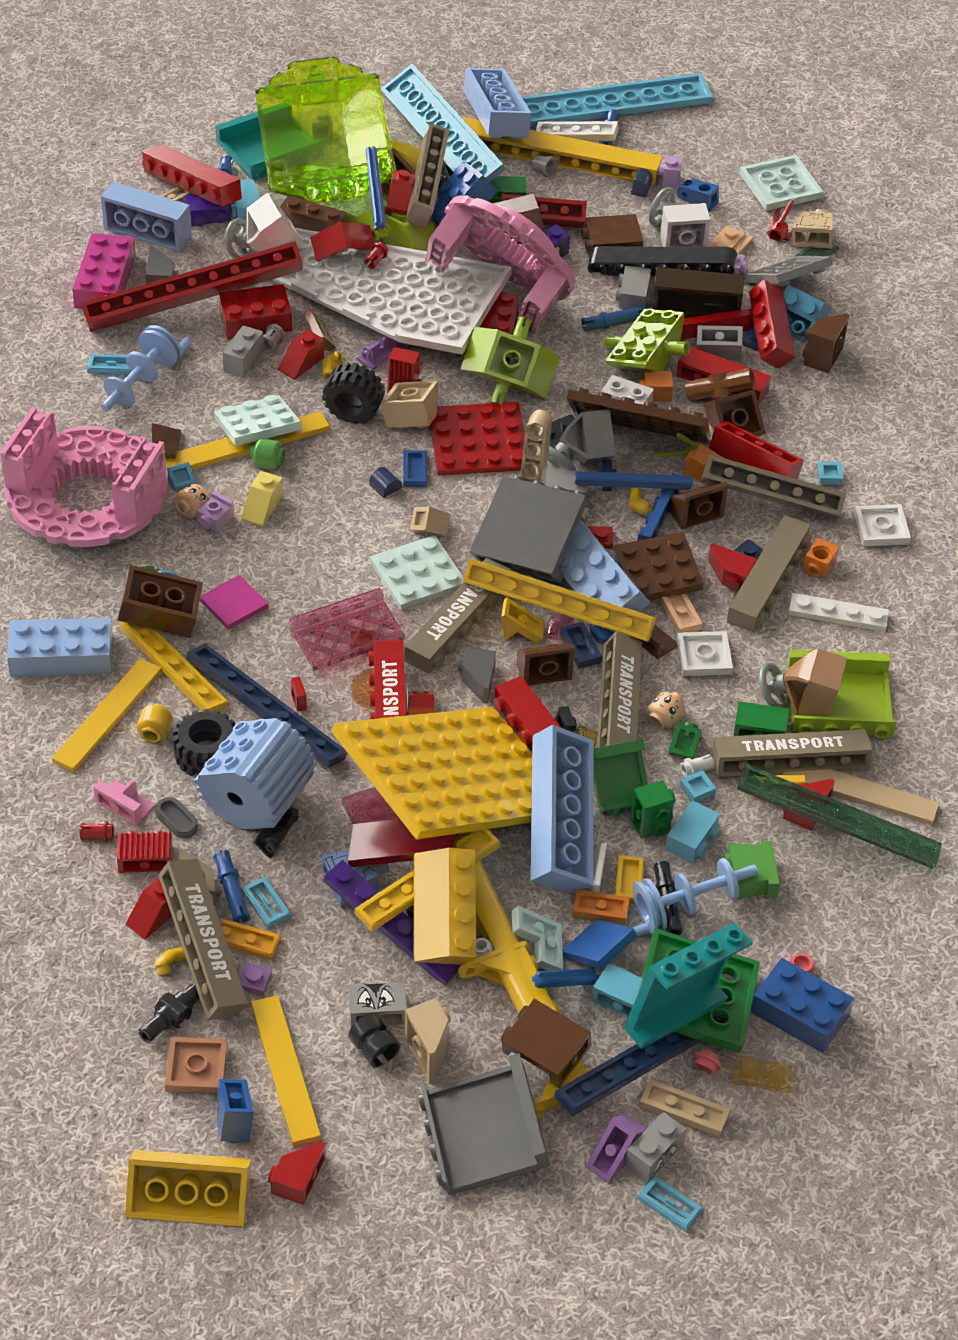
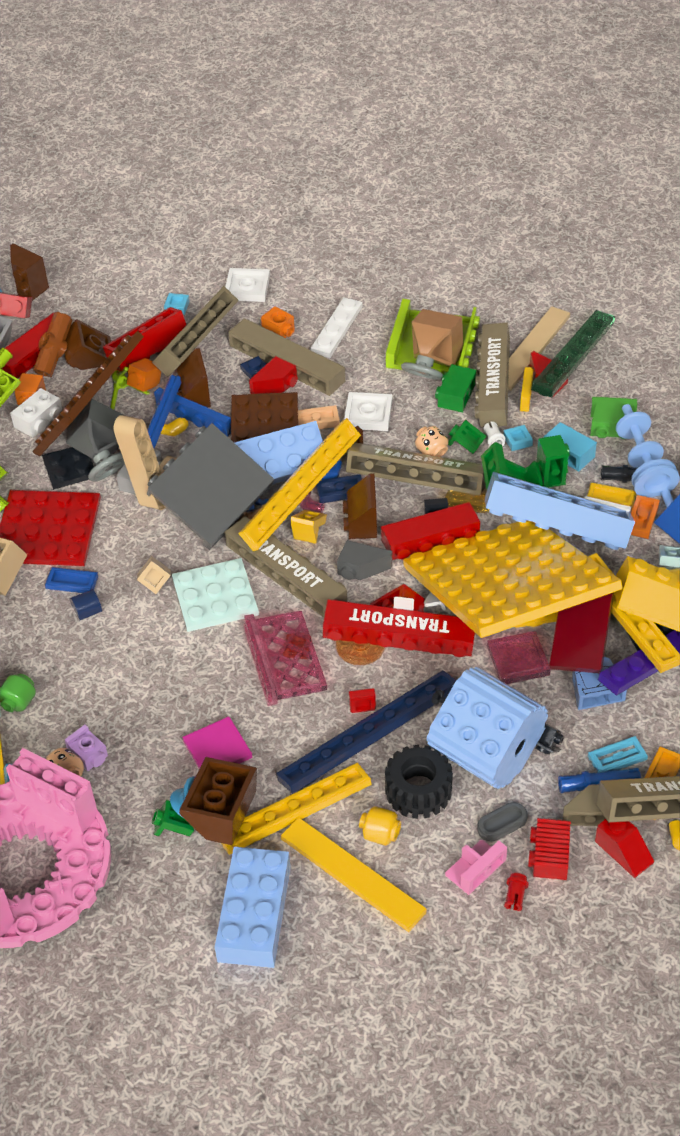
camera: 75 degrees left, 0 degrees up
light yellow slope [241,471,283,527] -> none

